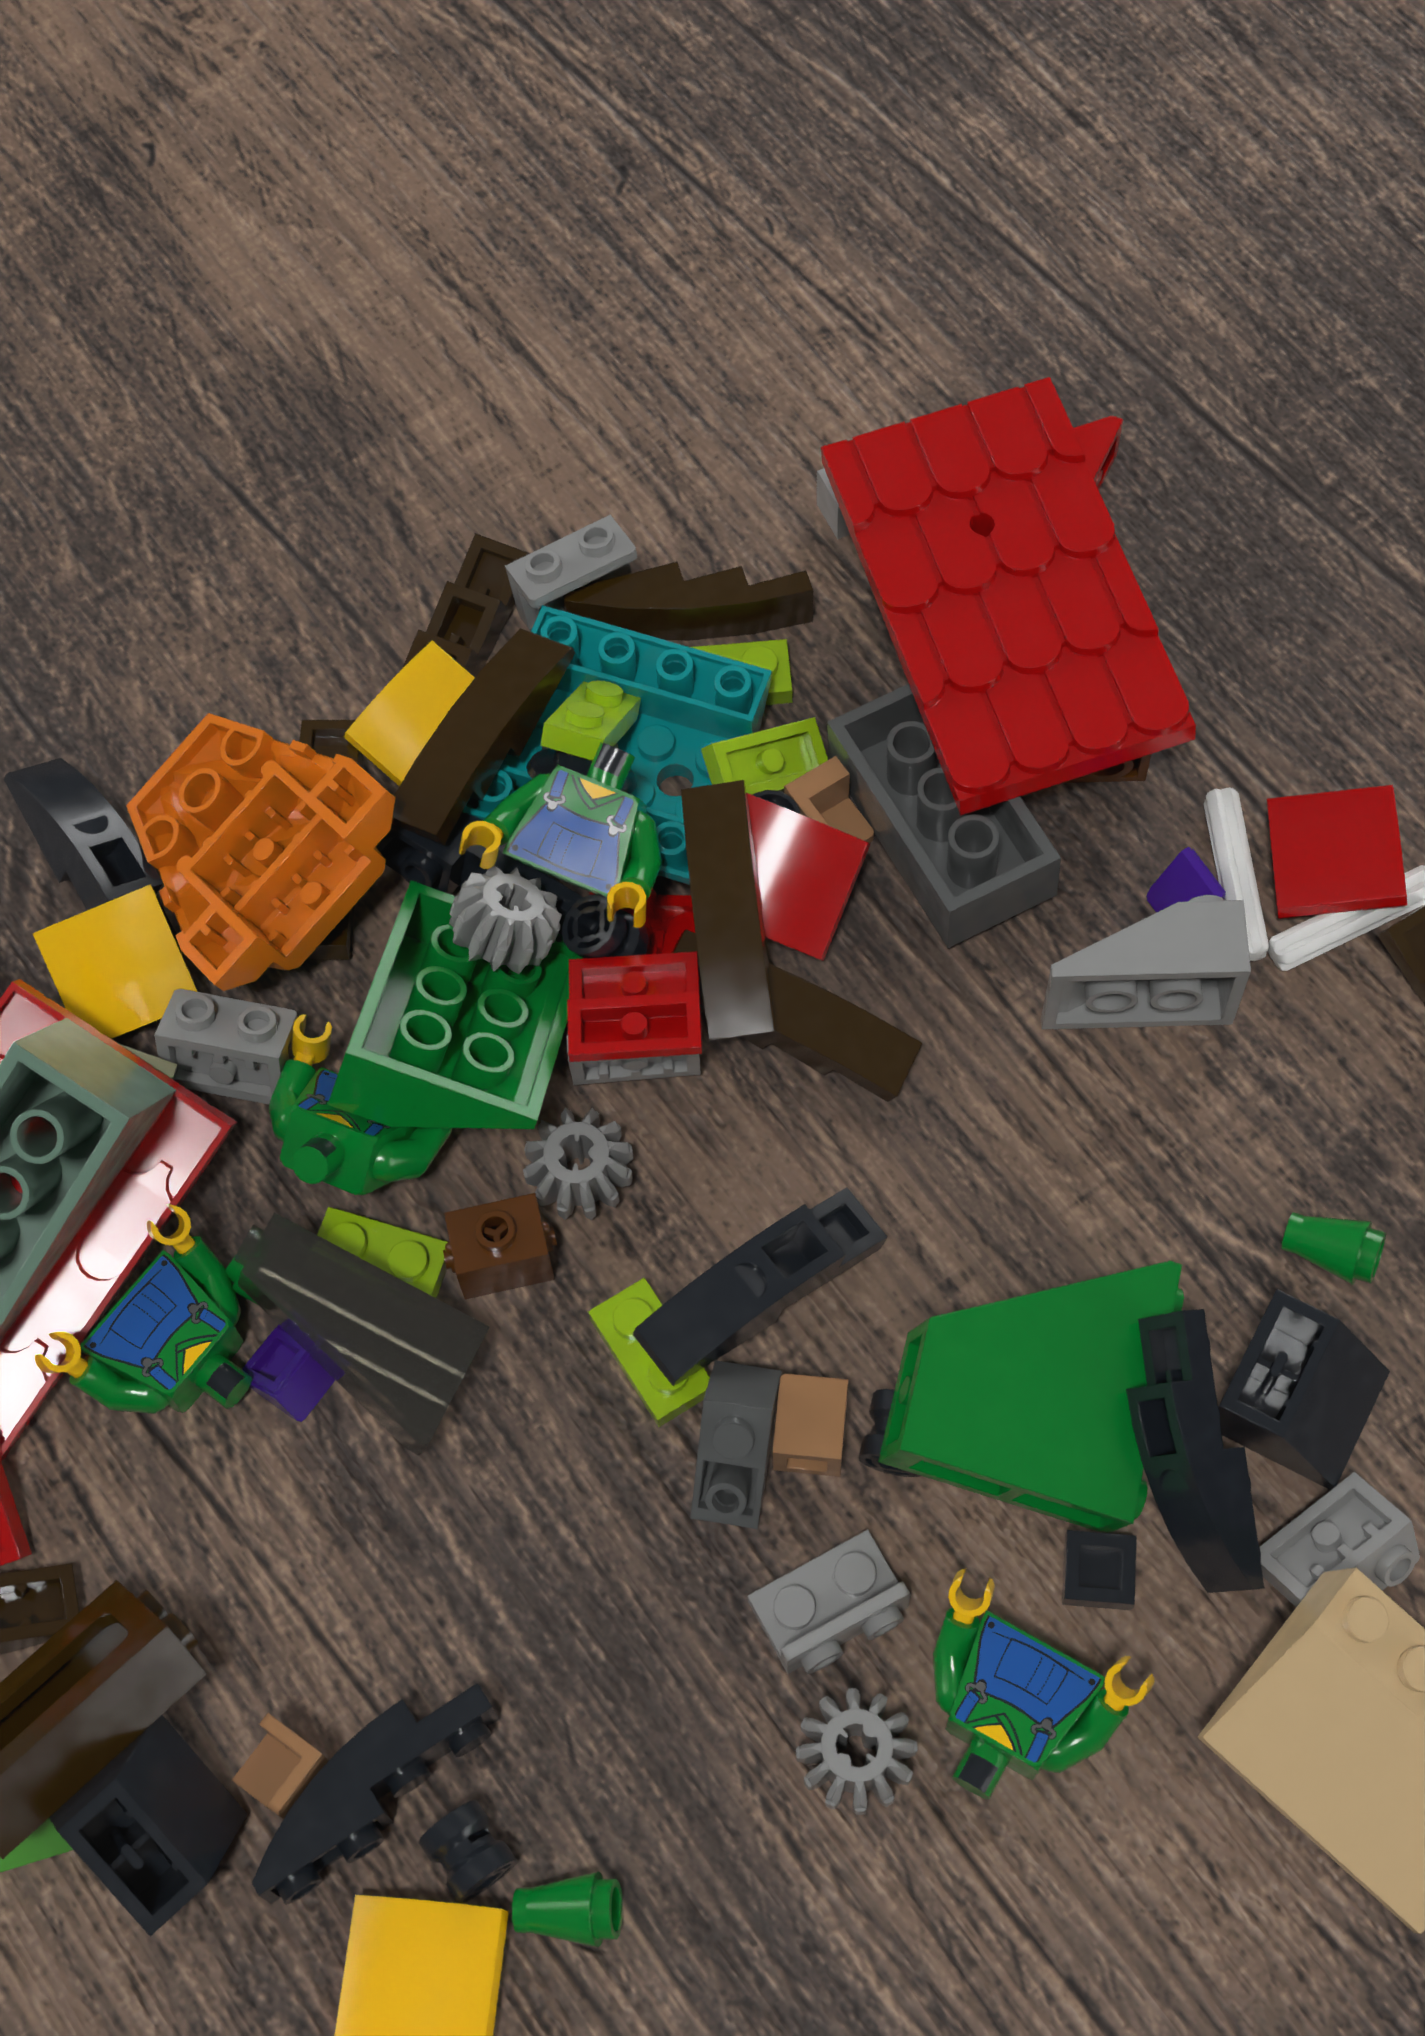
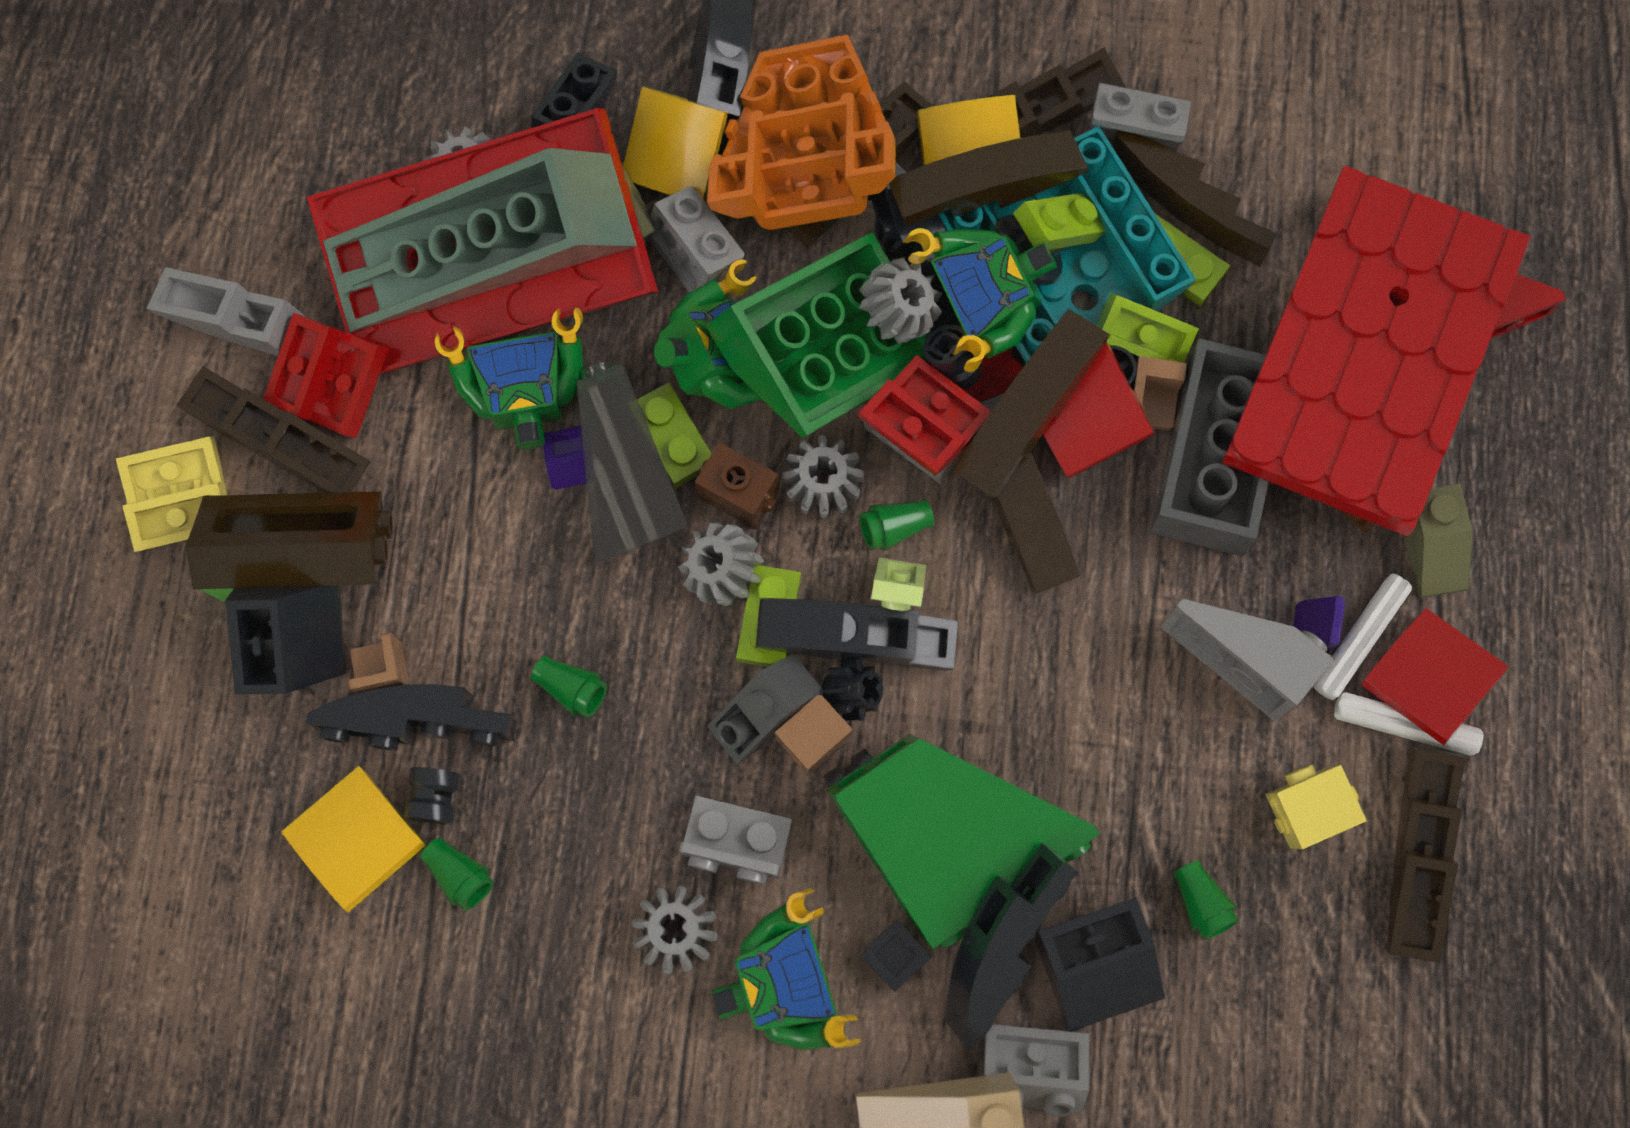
camera: 40 degrees right, 10 degrees up
none -> green cone [531,655,607,718]
none -> light grey gear [678,523,764,606]
none -> black gear [822,658,883,721]
none -> green cone [859,499,934,551]
none -> yellowish green plate [871,557,927,611]
none -> light yellow head [1265,764,1367,849]
none -> olive slope [1403,484,1472,598]

